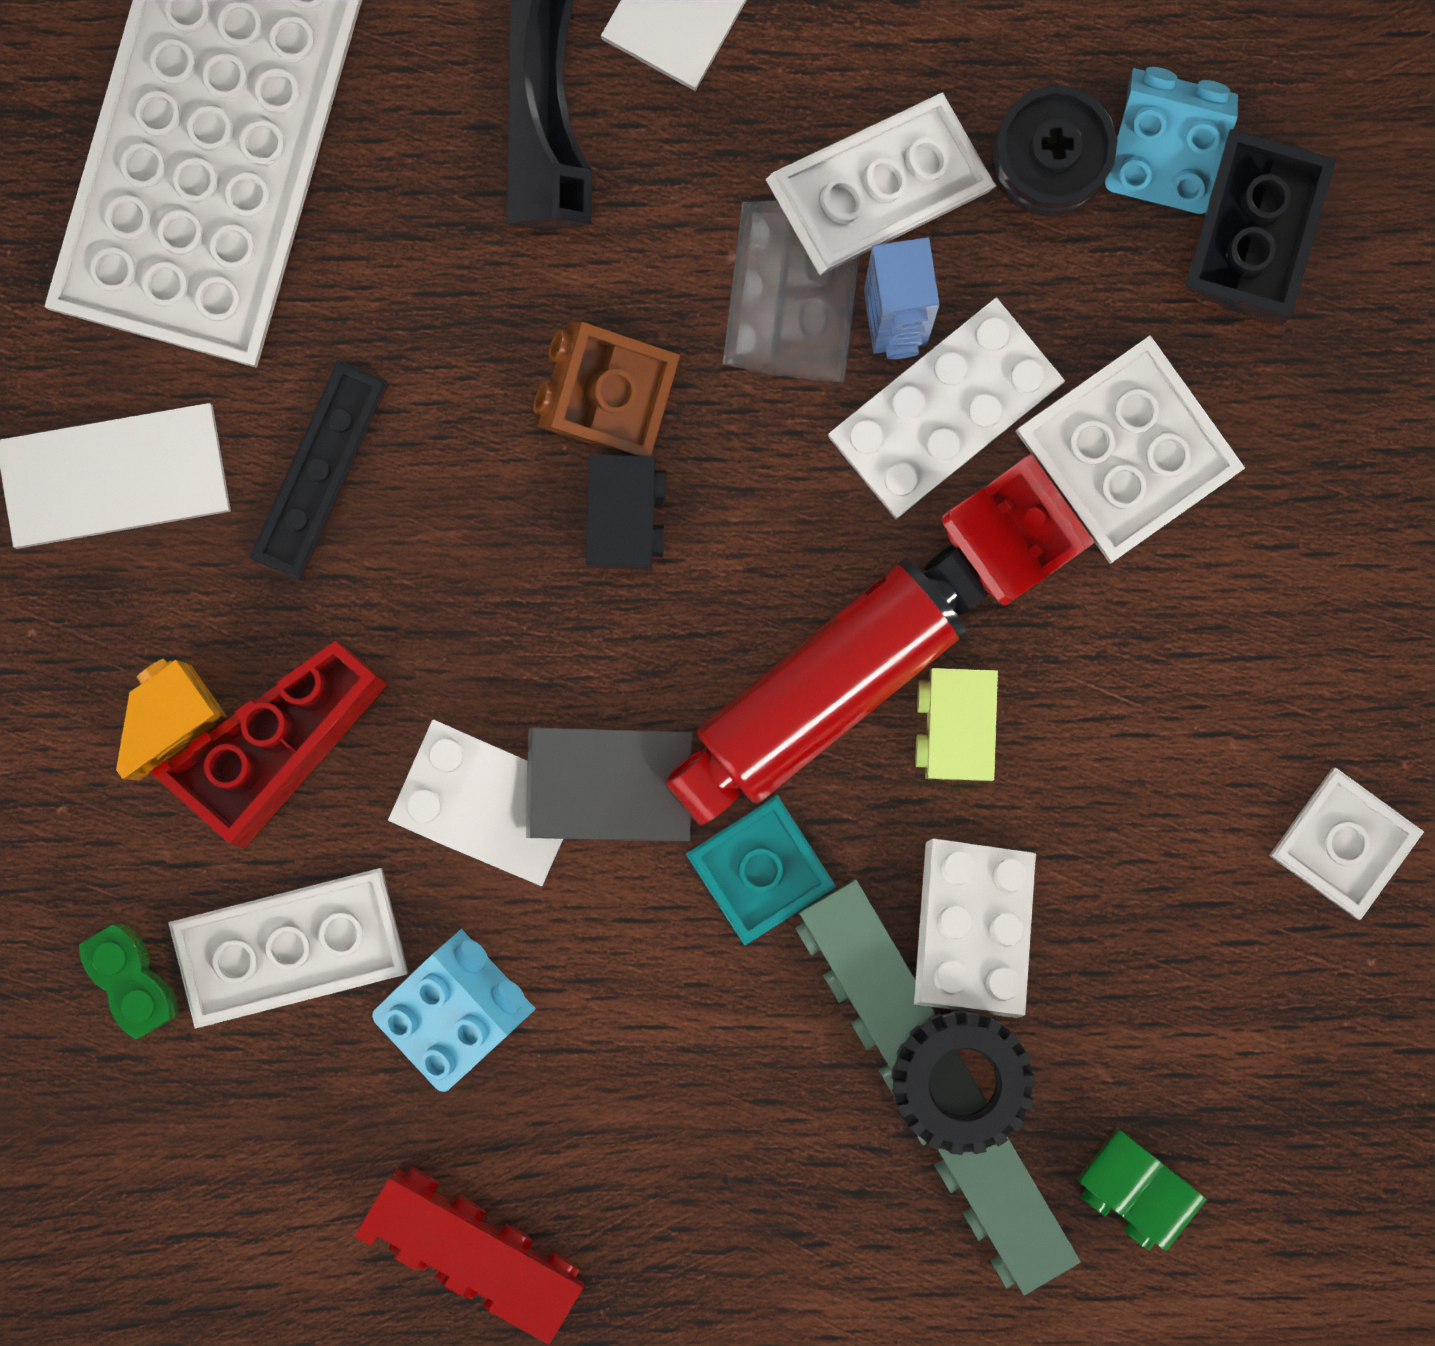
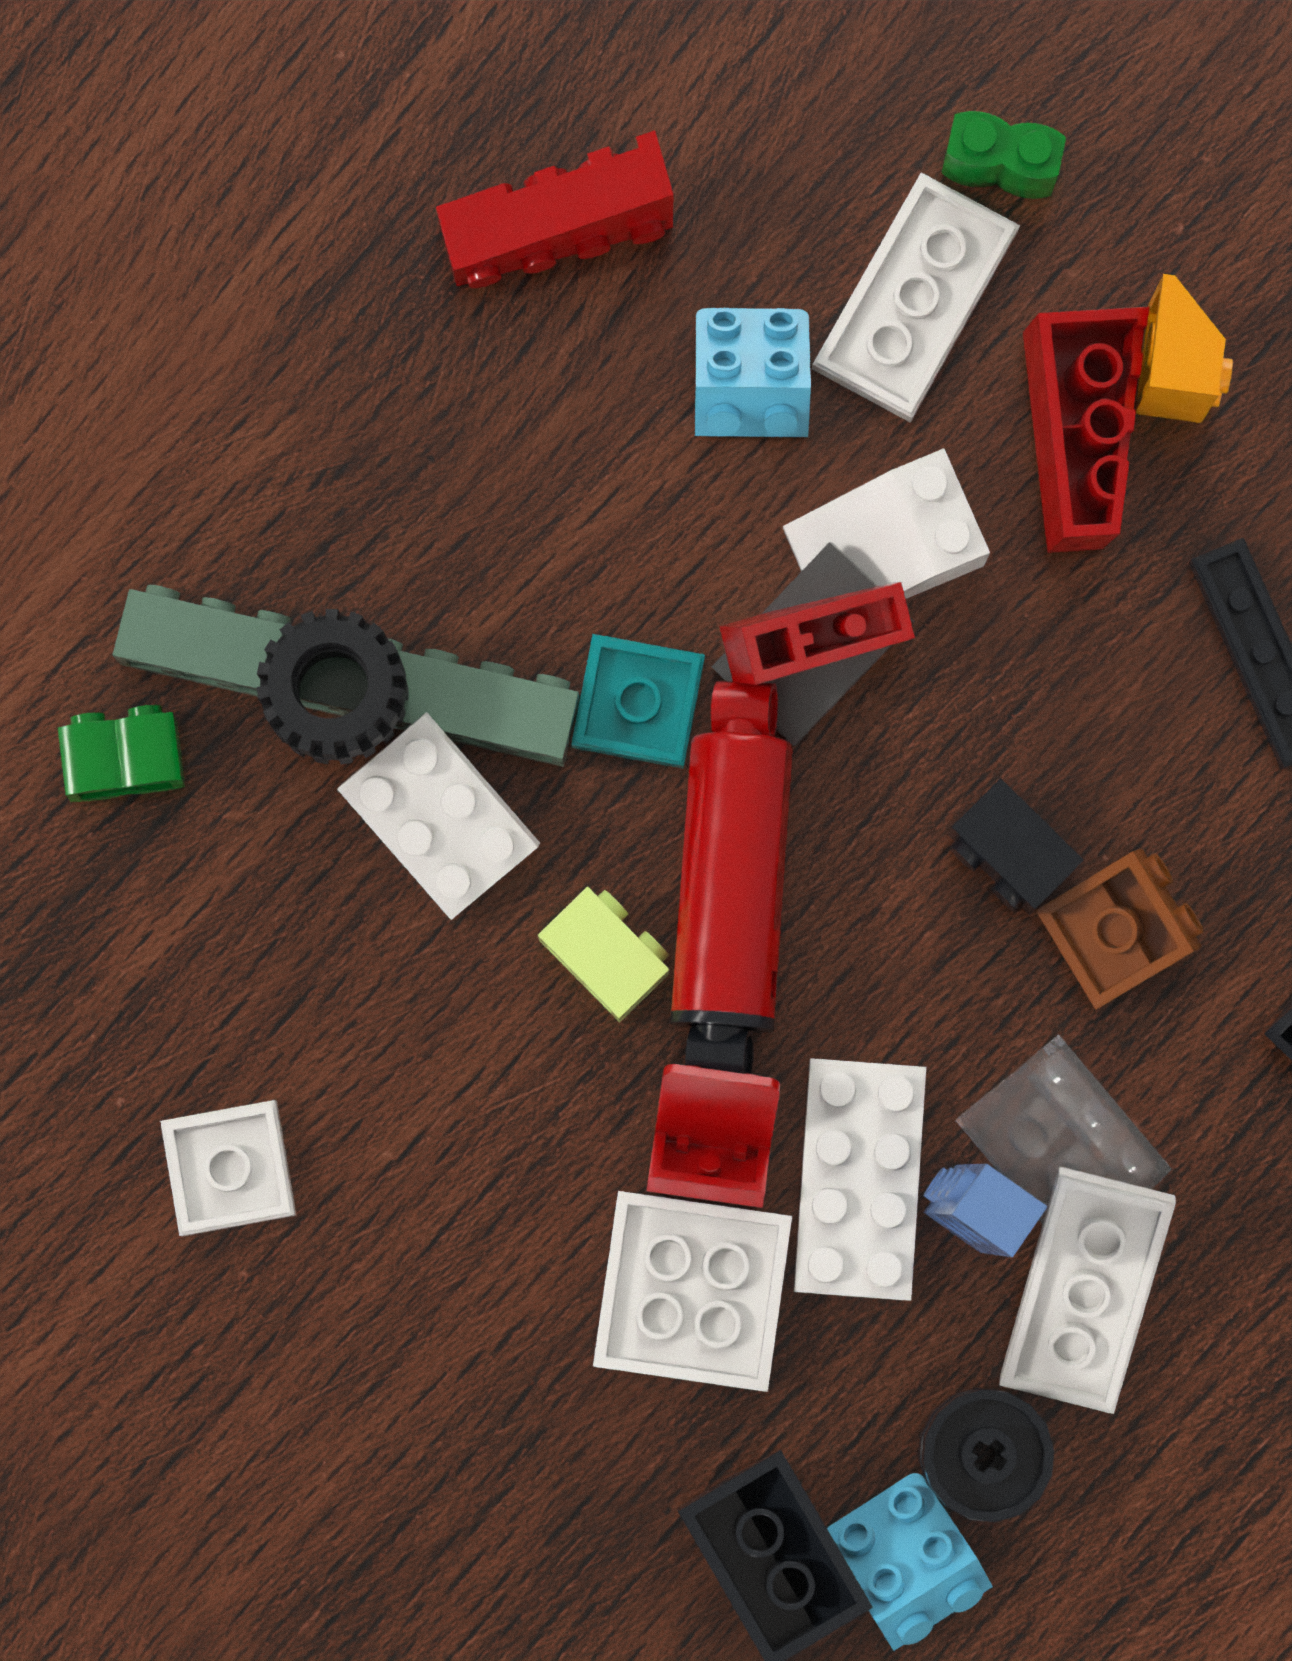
camera: 140 degrees right, 5 degrees down
none -> red slope [719,582,915,685]

